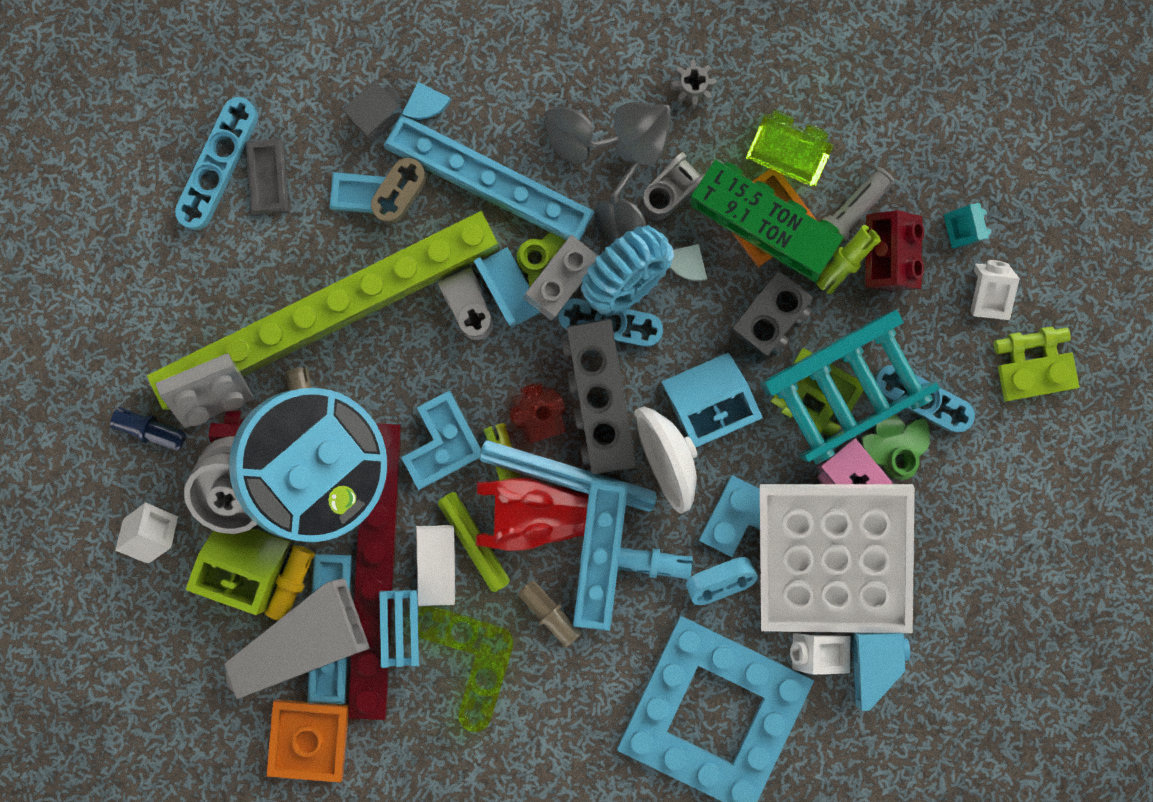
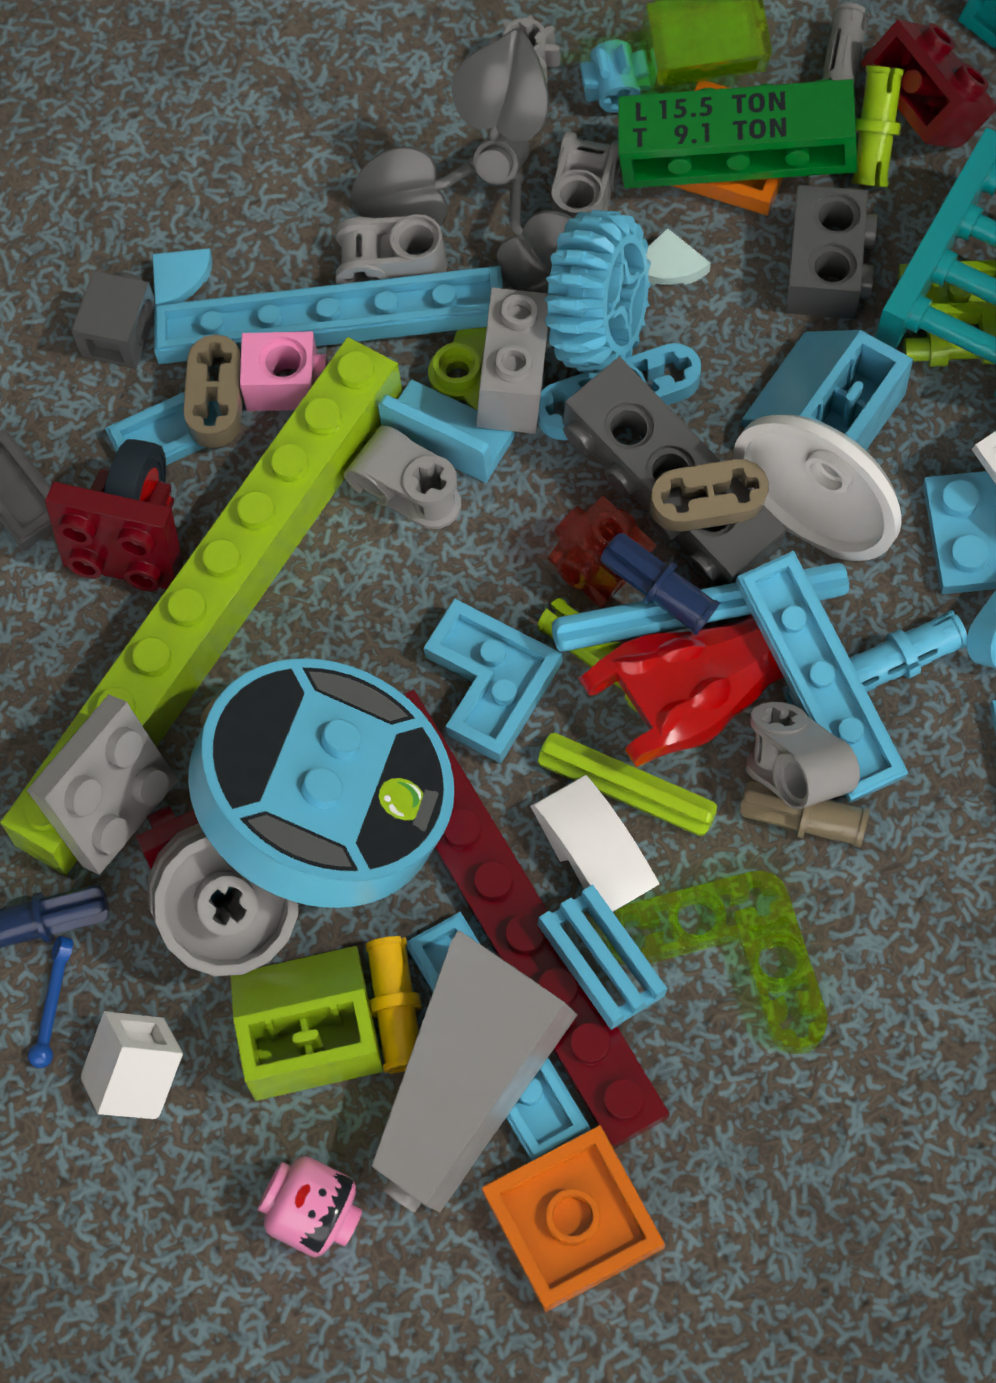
camera: 30 degrees left, 20 degrees down
none -> blue hinge [28,936,73,1068]
none -> dark red plate [45,439,184,592]
none -> bright pink brick [240,331,328,411]
none -> bright pink head [257,1156,363,1257]
none -> light grey piece [336,214,448,284]
none -> medium azure gear [580,40,651,113]
none -> dark blue axle [600,533,720,635]
none -> dark tan beam [650,459,769,532]
none -> light grey piece [746,702,860,810]

